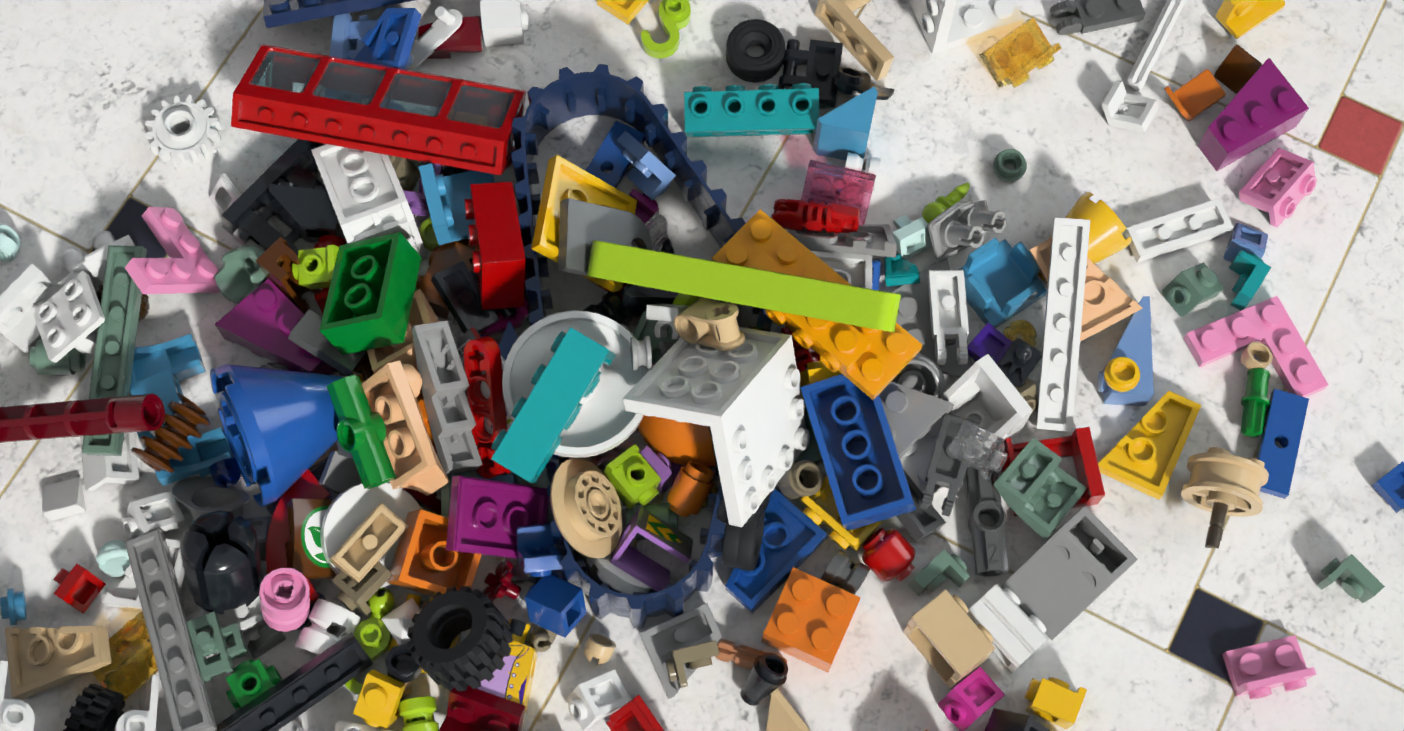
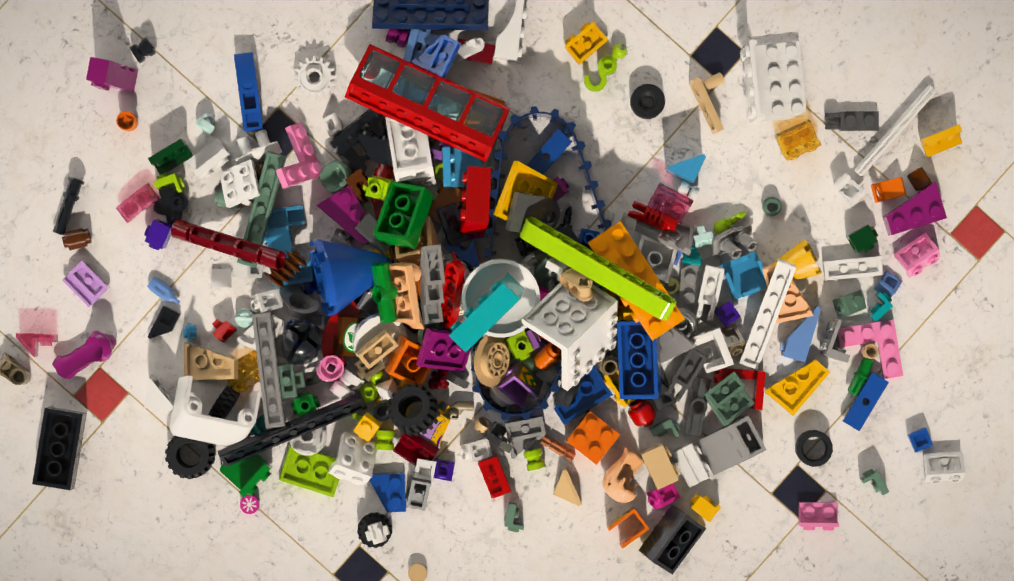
camera: 20 degrees right, 20 degrees up
blue bracket [516,524,562,577] -> none
blue brick [525,575,587,638] -> none
medium blue bracket [617,130,676,200] -> none
light grey bush [630,336,652,371] -> none
dark tan bracket [665,640,720,688] -> none
teal brick [684,83,819,138] -> none
black cone [740,653,788,706] -> none
black plate [778,39,843,107] -> none
dark grey wheel [821,549,870,595] -> none
black plate [832,67,895,100] -> none
clear bracket [947,420,1007,480] -> none
black piece [997,338,1042,387] -> none
clear yellow plate [1003,320,1037,347] -> none
yellow plate [1104,357,1140,392] -> none
tan wheel [1181,447,1269,549] -> none
none -> blue slope [234,52,263,132]
none -> magenta wheel [385,29,410,48]
none -> dark grey bracket [484,421,513,453]
none -> lime wheel [523,448,546,471]
none -> light nougat piece [602,447,644,503]
none -> black tyre [795,430,833,467]
none -> light grey bracket [819,318,850,363]
none -> dark green brick [846,225,878,253]

